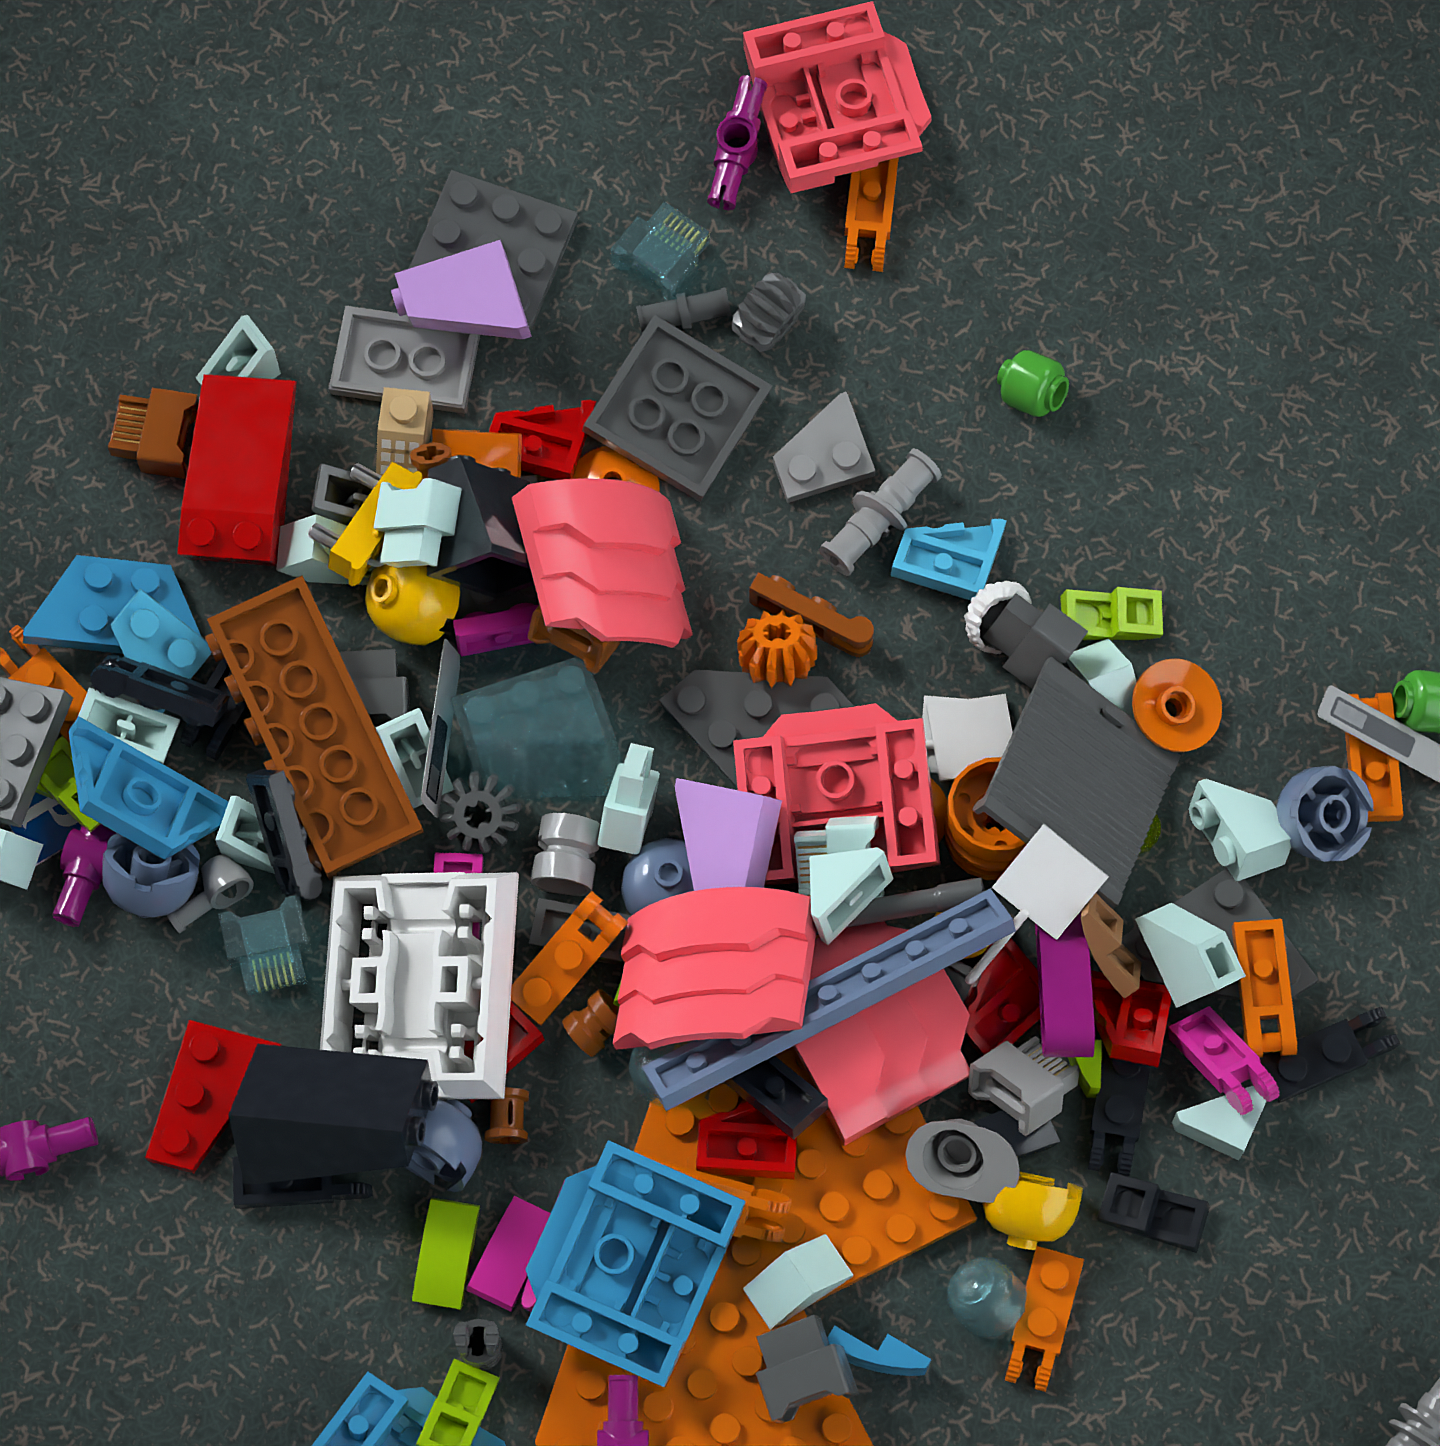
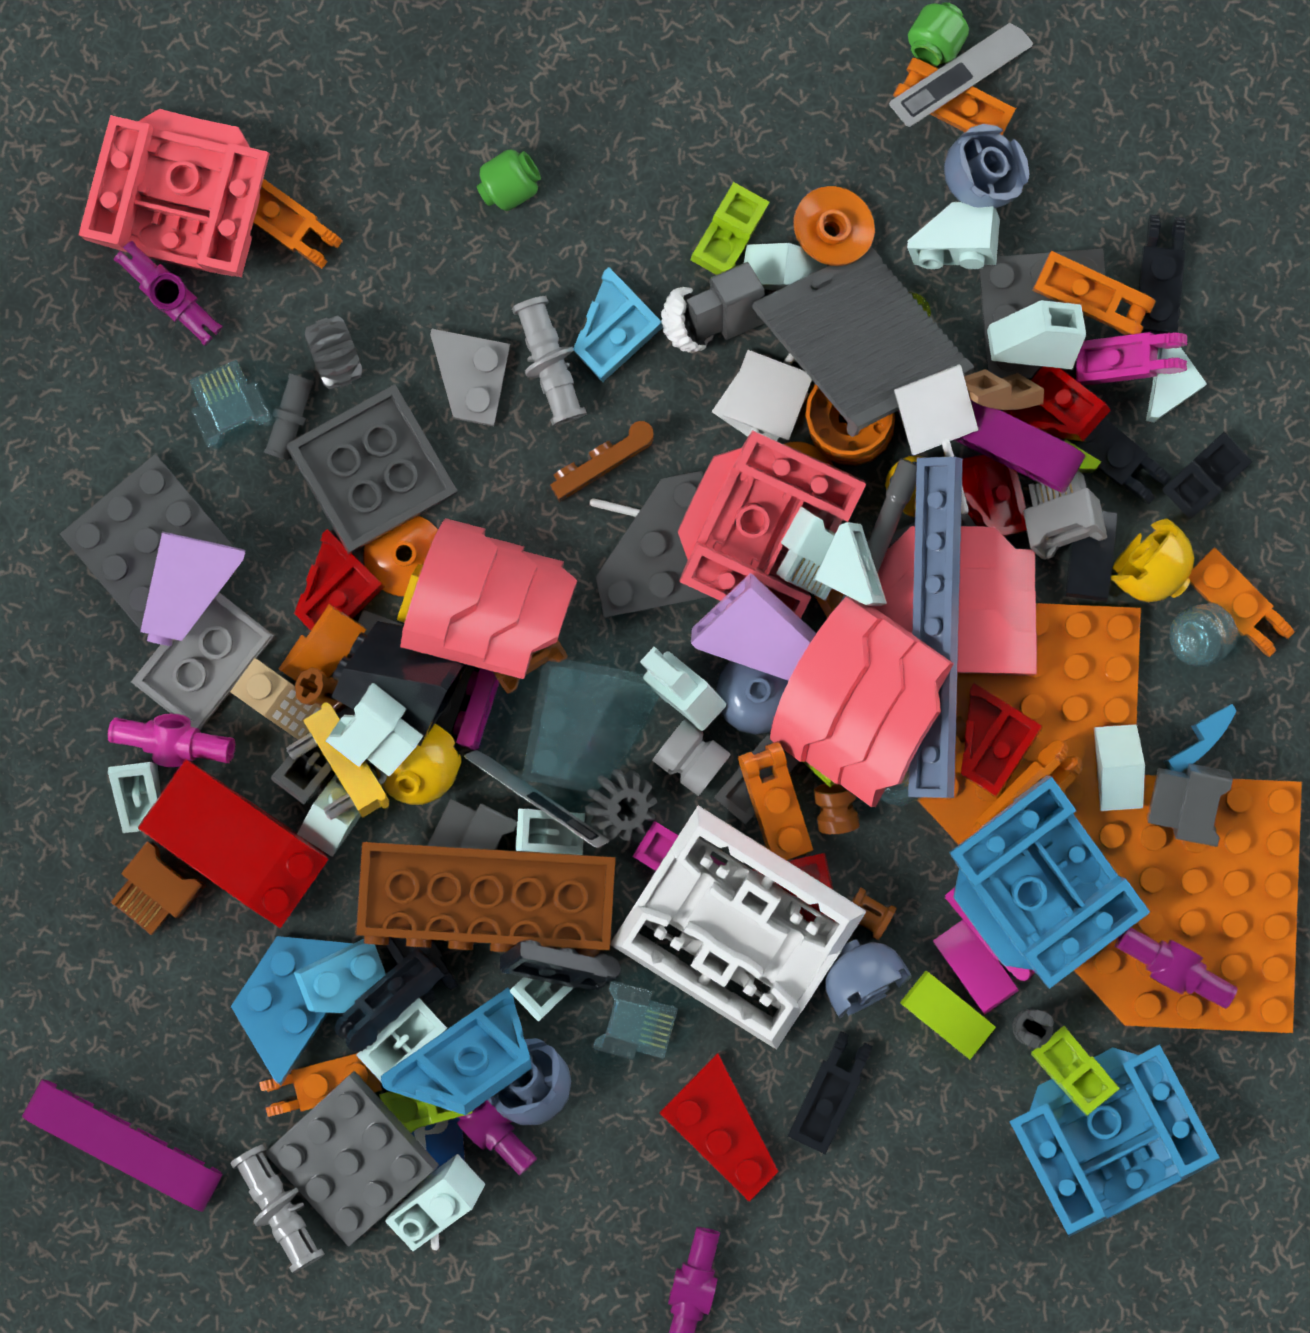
camera: 60 degrees left, 15 degrees up
light grey bar [167,855,254,933] -> none
black slope [228,1044,439,1184] -> none
black hinge [724,1056,828,1140] -> none
orange gear [737,610,817,689] -> none
light grey piece [905,1119,1020,1203] -> none
none -> dark pink pin [108,713,235,767]

